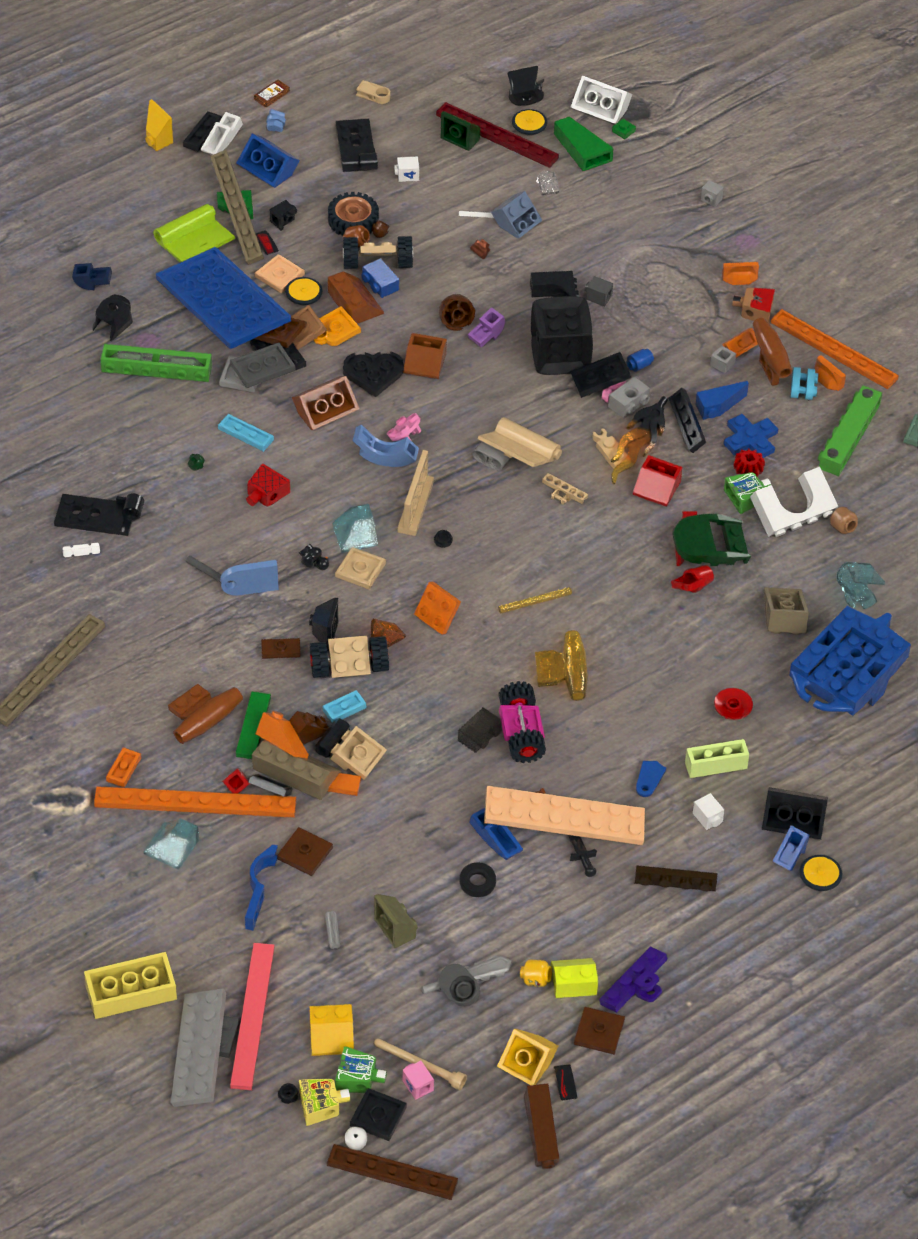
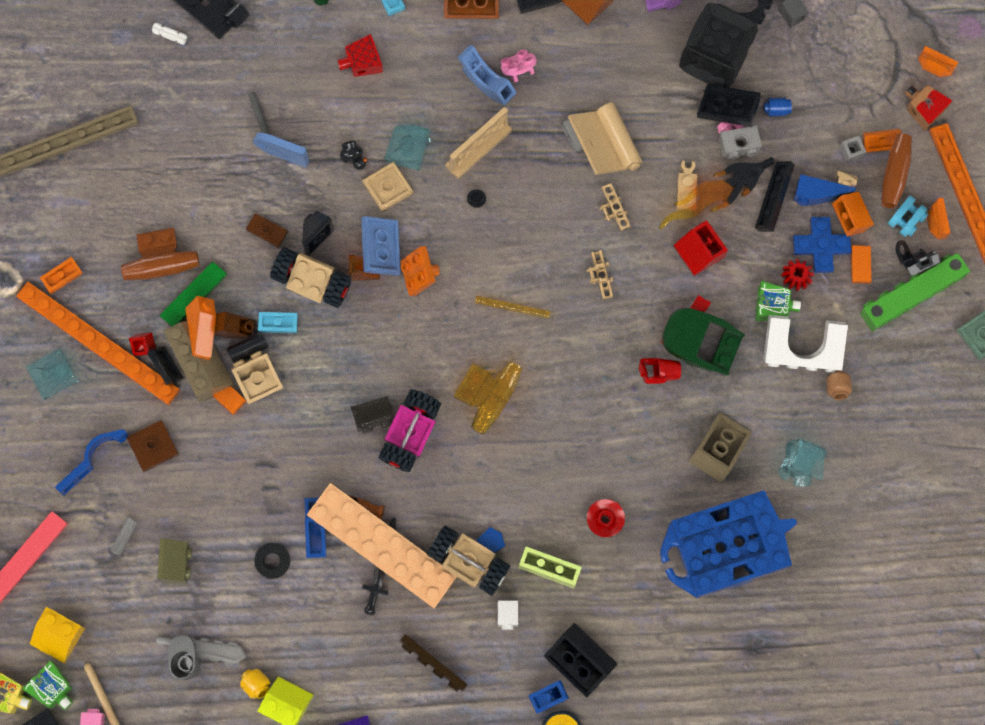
camera: 30 degrees right, 25 degrees up
none -> medium blue tile [361,216,401,276]
none -> plate [427,525,511,596]
none -> tan piece [586,250,614,299]
none -> orange brick [832,192,874,237]
none -> tan slope [834,171,858,187]
none -> orange tile [851,245,872,284]
none -> black piece [895,240,940,276]

